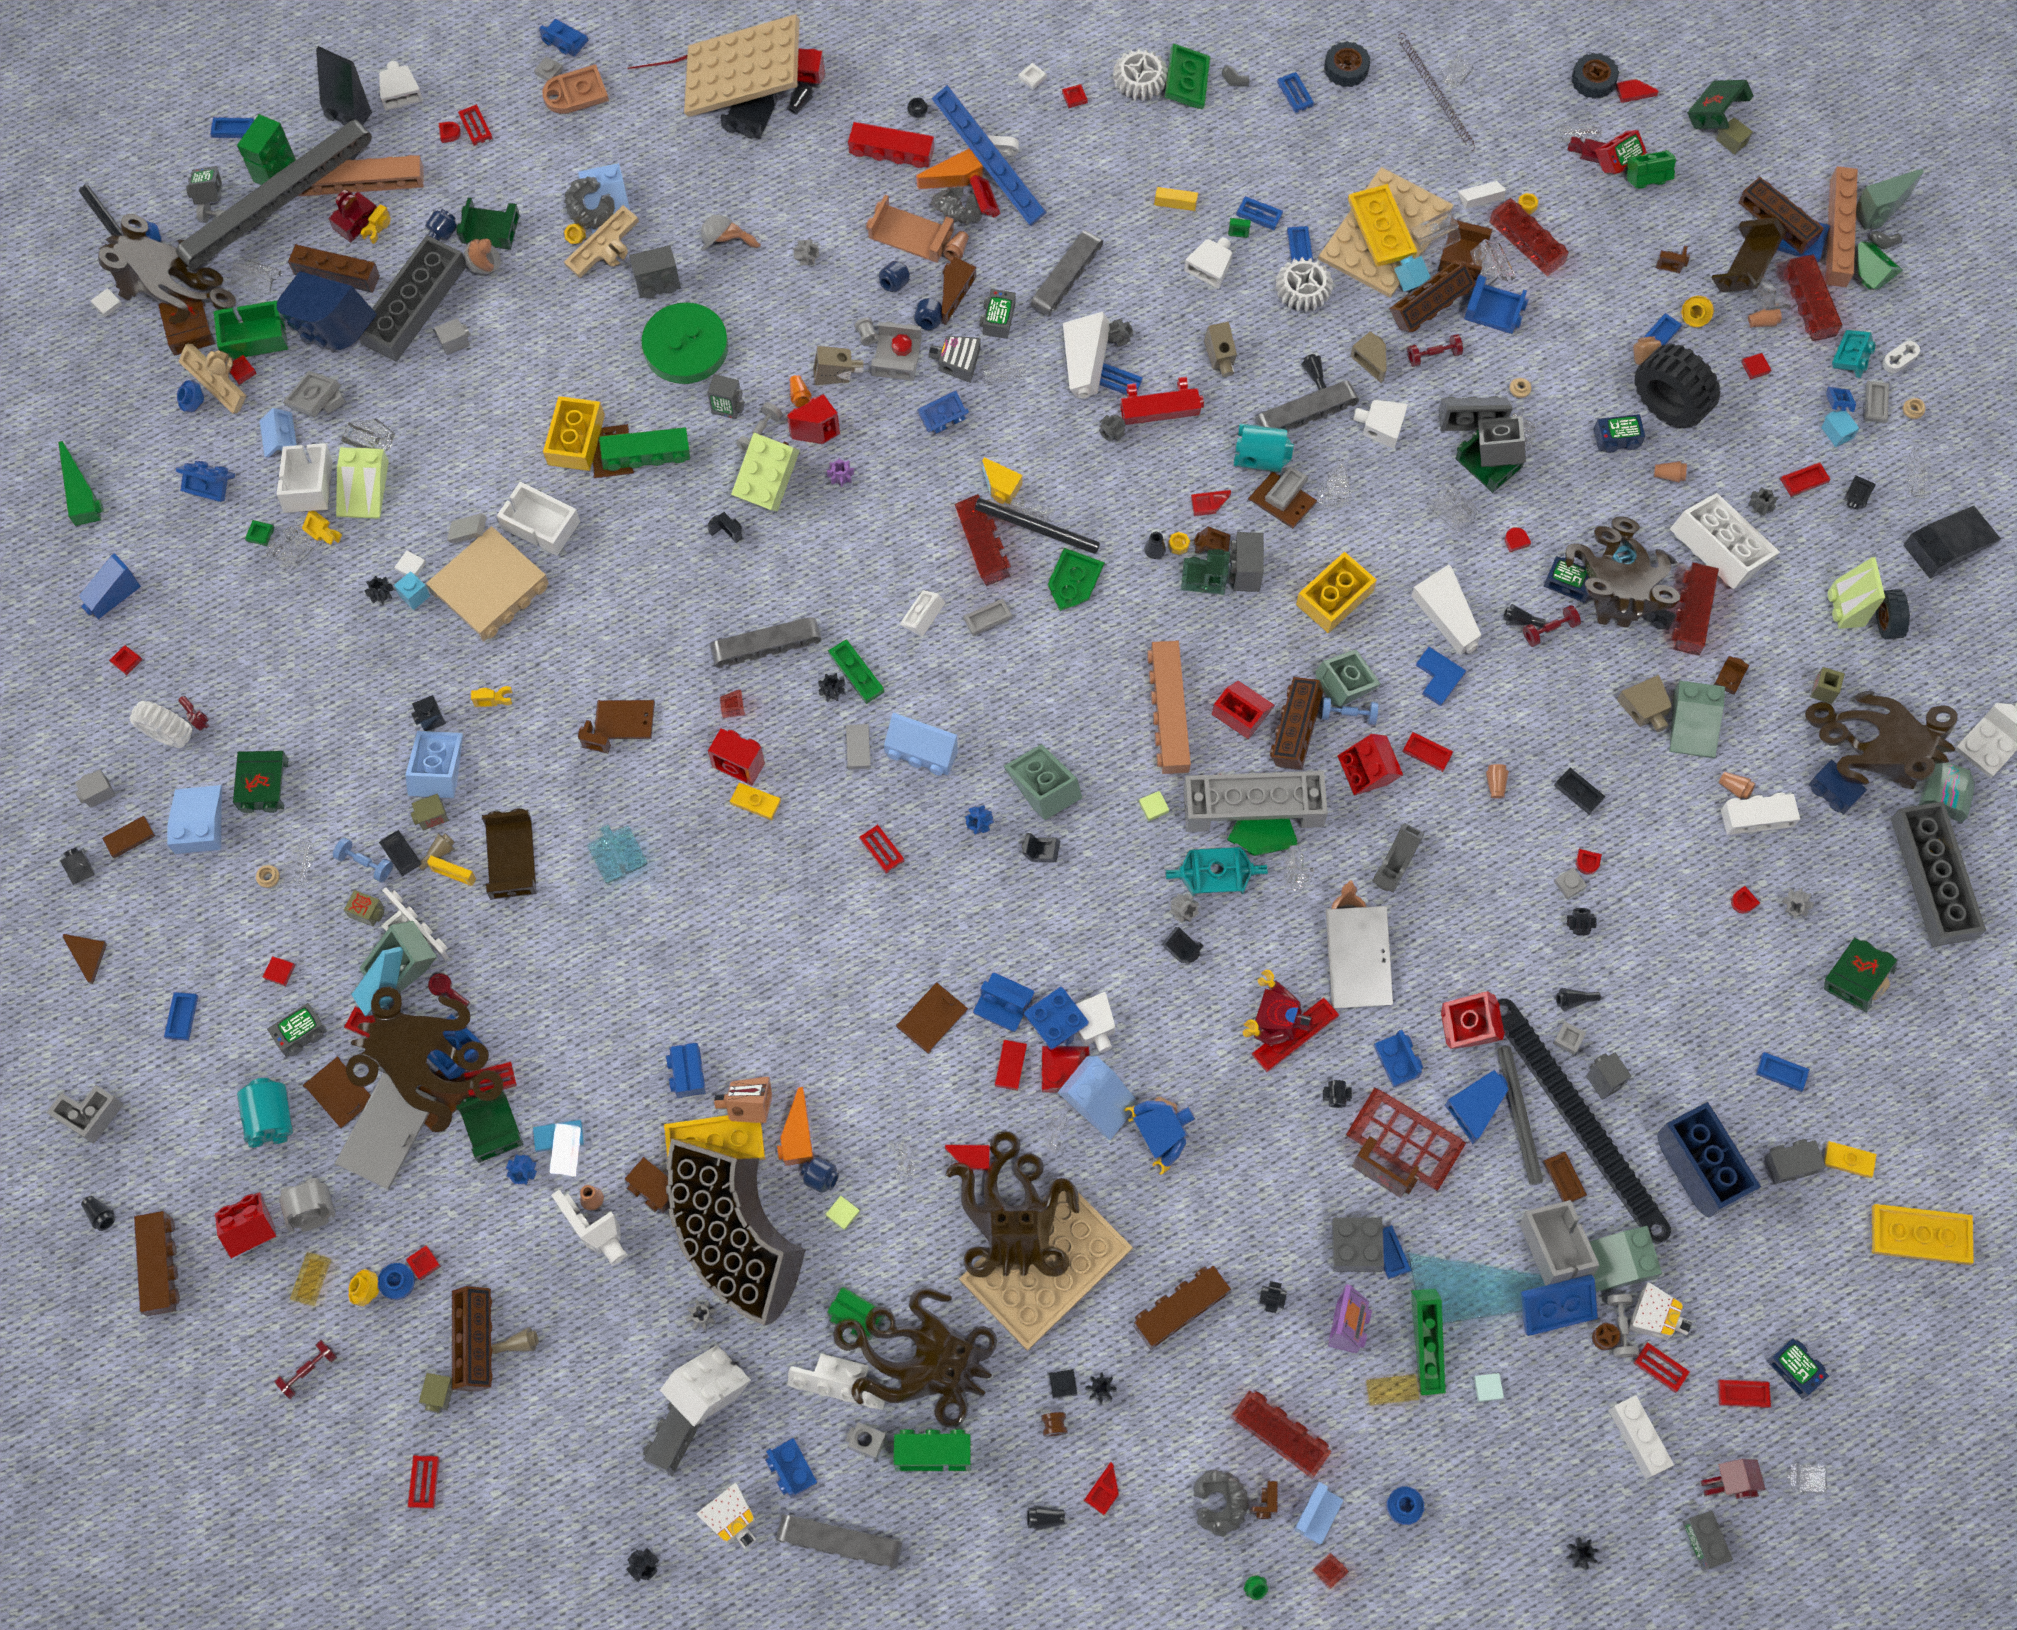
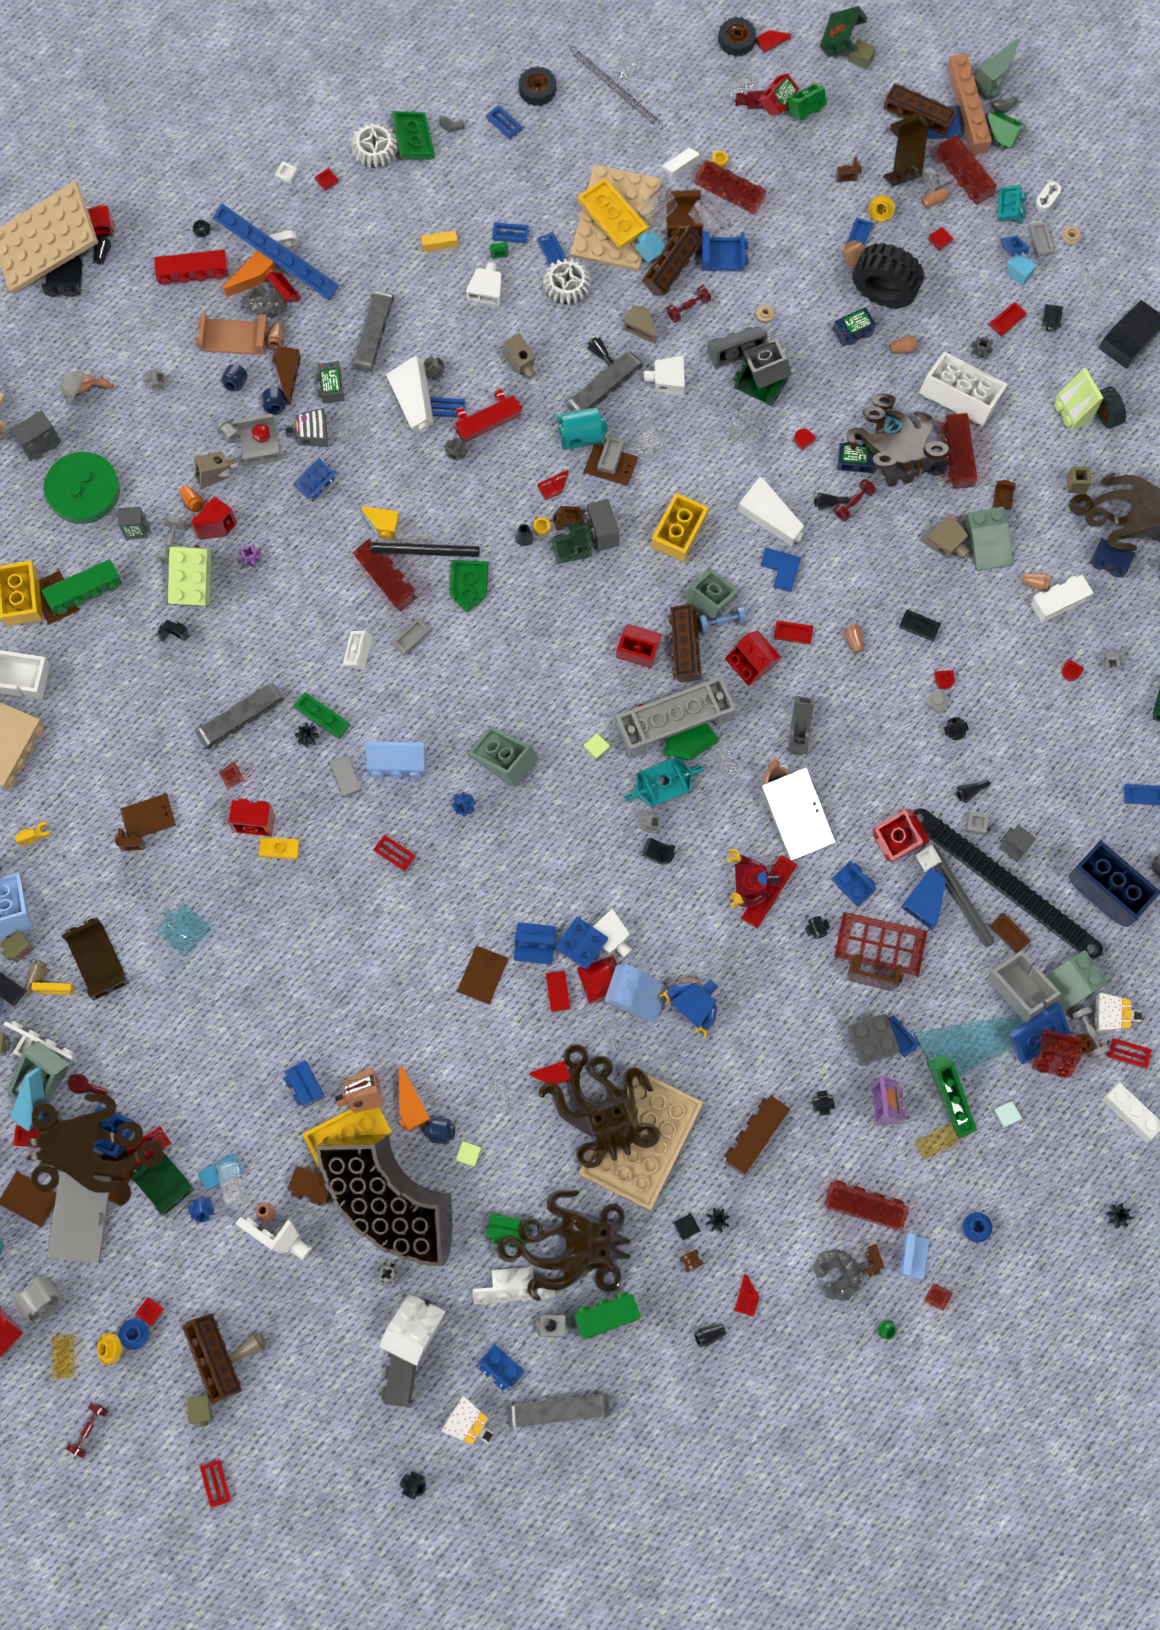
camera: 20 degrees left, 5 degrees up
black bracket [1022,833,1061,862] -> none
nougat brick [1147,640,1191,774] -> none
none -> white tile [915,845,942,872]
none -> clear red bracket [1031,1029,1083,1078]

